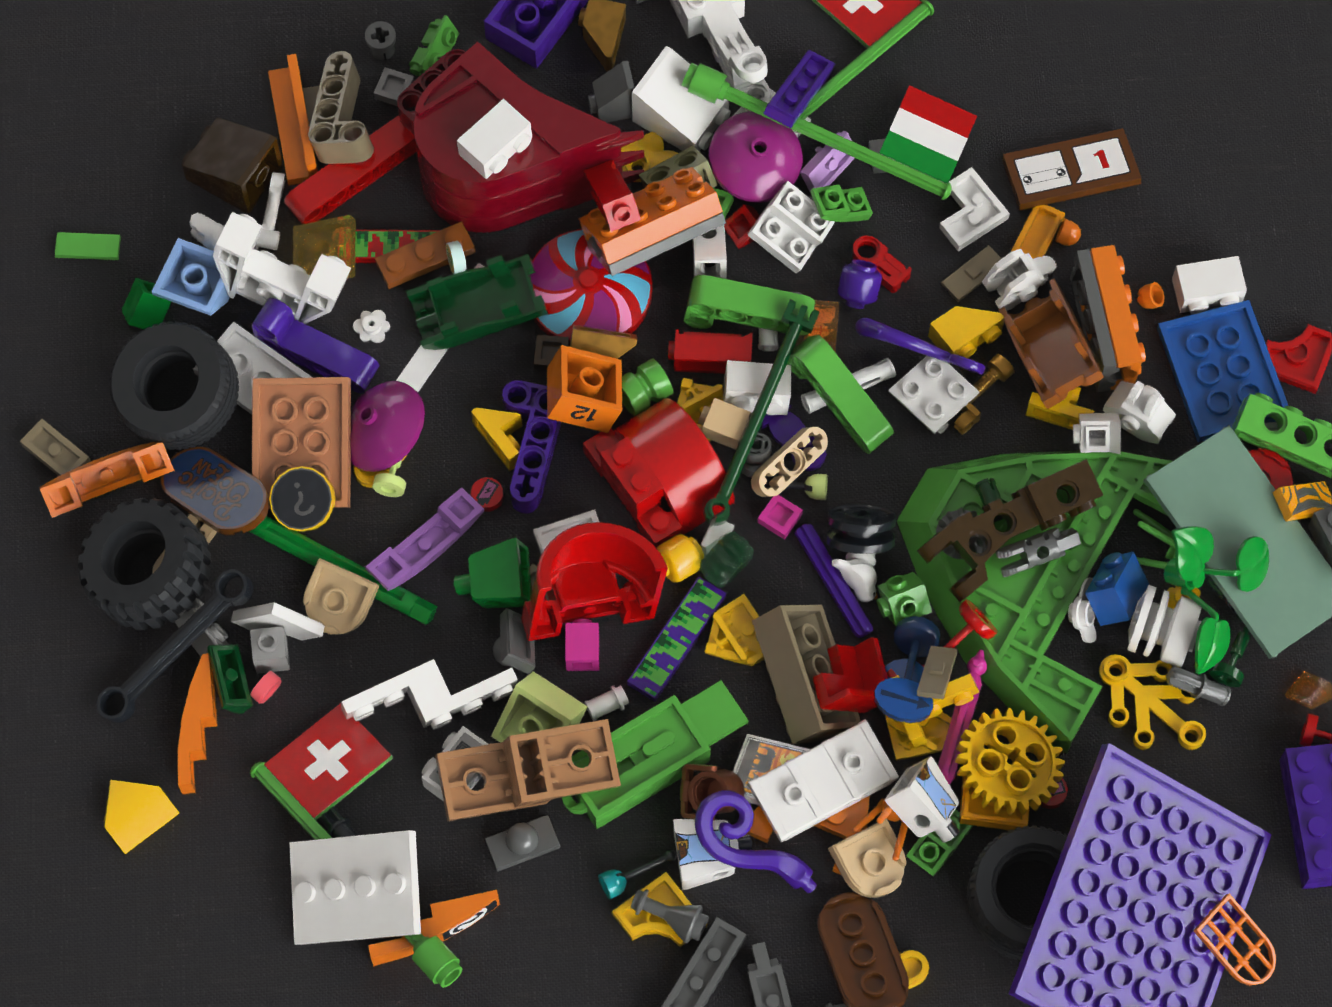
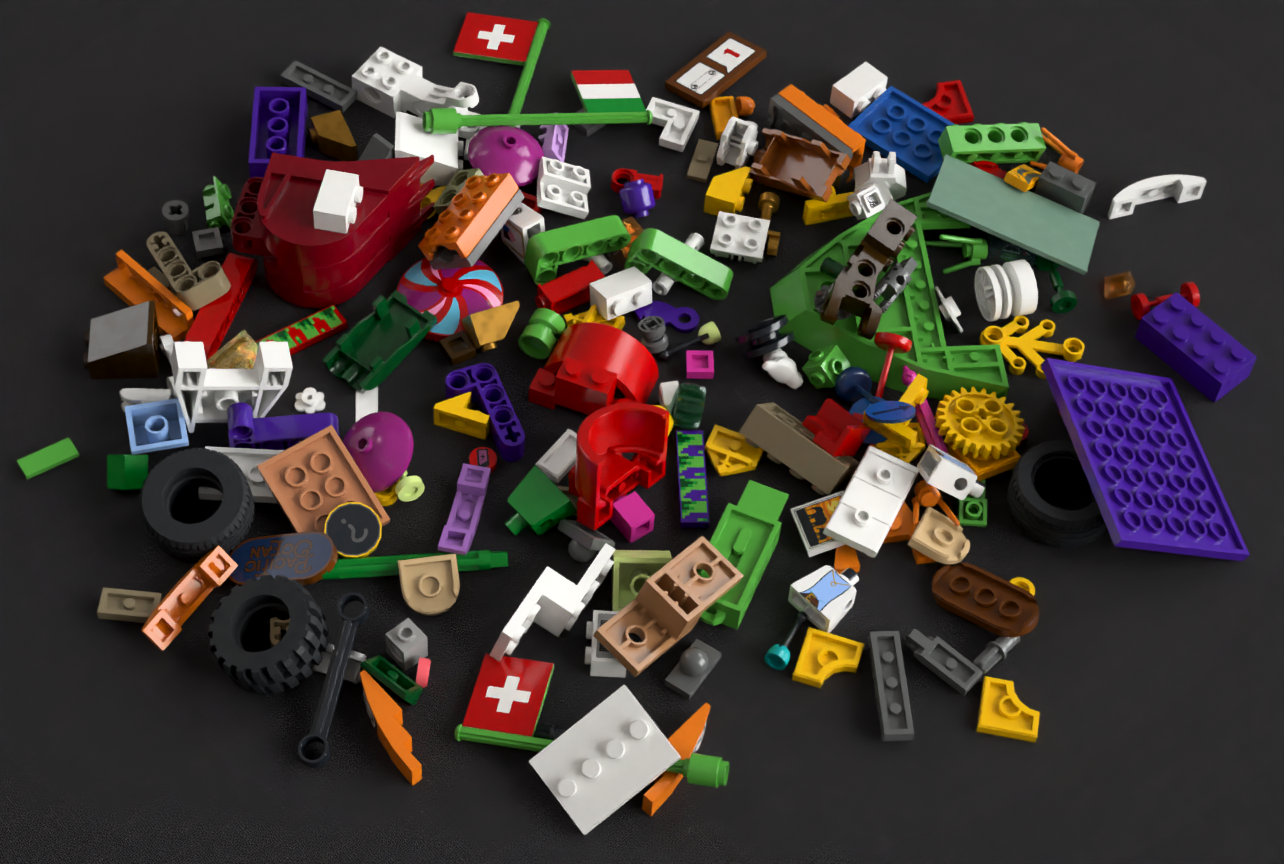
camera: 40 degrees left, 15 degrees down
yellow slope [104,780,179,854] -> none
white tile [231,602,325,640] -> none
dark orange plate [375,222,476,289] -> none
light aqua tile [446,241,466,274] -> none
orange brick [547,345,622,433] -> none
red window [584,159,641,232] -> none
white pin [584,685,629,721] -> none
dark grey piece [631,889,709,943] -> none
copper piece [680,764,745,821] -> none
dark purple plant [694,790,817,894] -> none
tan brick [698,398,751,449] -> none
dark green hinge [703,299,820,526] -> none
tan beam [751,427,828,497] -> none
dark purple tile [763,50,836,128] -> none
dark purple axle [795,524,873,638] -> none
bright green slope [810,184,873,222] -> none
dark purple plant [855,318,986,374] -> none
dark tan piece [917,646,957,699] -> none
blue brick [1085,552,1149,626] -> none
green plant [1164,526,1269,674] -> none
dark grey axle [1166,666,1231,706] -> none
orange window [1193,893,1276,986] -> none

